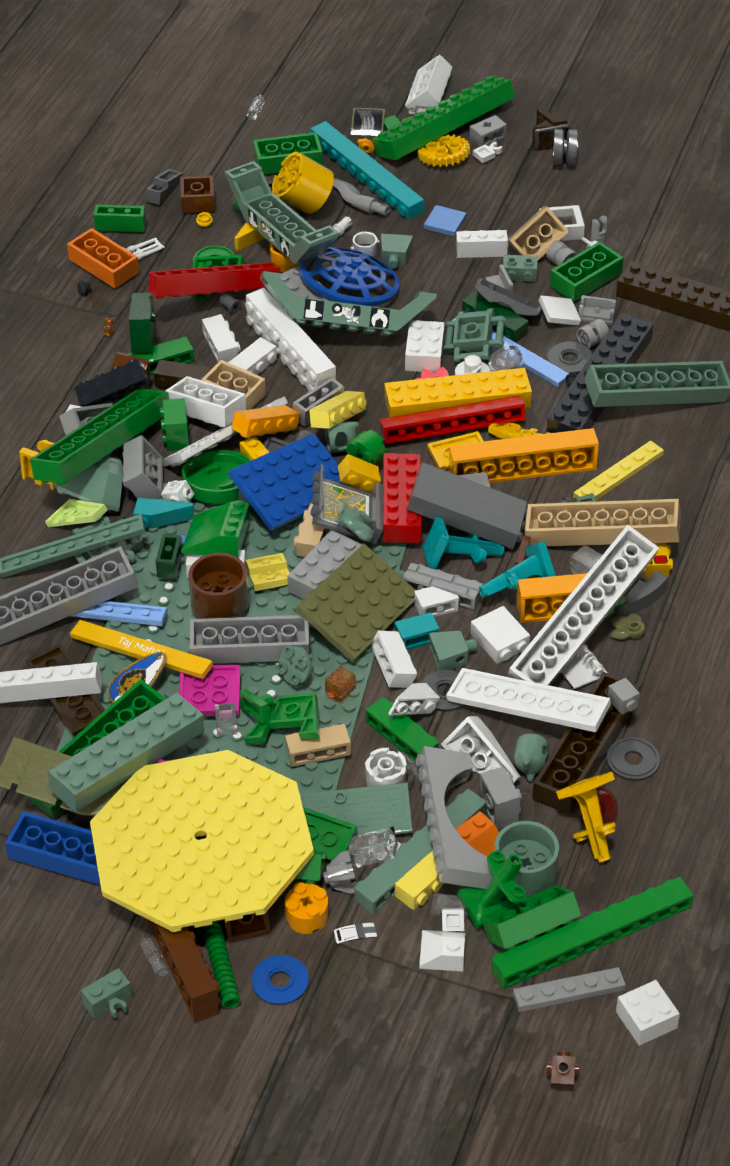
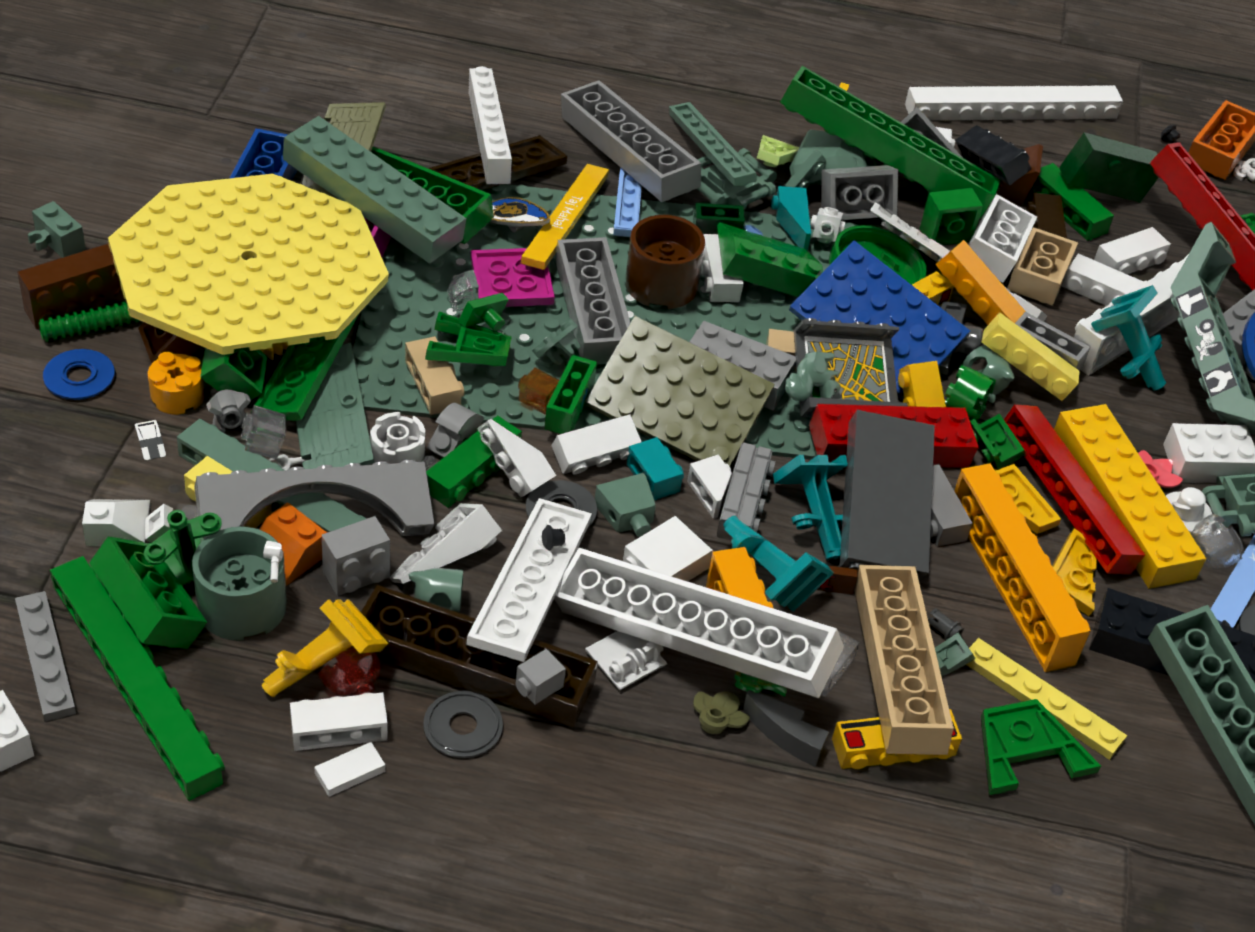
camera: 75 degrees right, 0 degrees up
light yellow slope [246,553,290,591] -> none
none -> white hand [263,541,283,583]
none -> white brick [290,693,387,751]
none -> white tile [315,742,385,797]
none -> light grey brick [427,403,484,457]
none -> black piece [542,525,565,551]
none -> green brick [544,355,597,434]
none -> sand green hinge [785,150,826,189]
none -> white brick [905,86,1123,121]
none -> green bracket [970,414,1026,470]
none -> green wing [981,699,1101,795]
none -> teal piece [1091,285,1167,390]

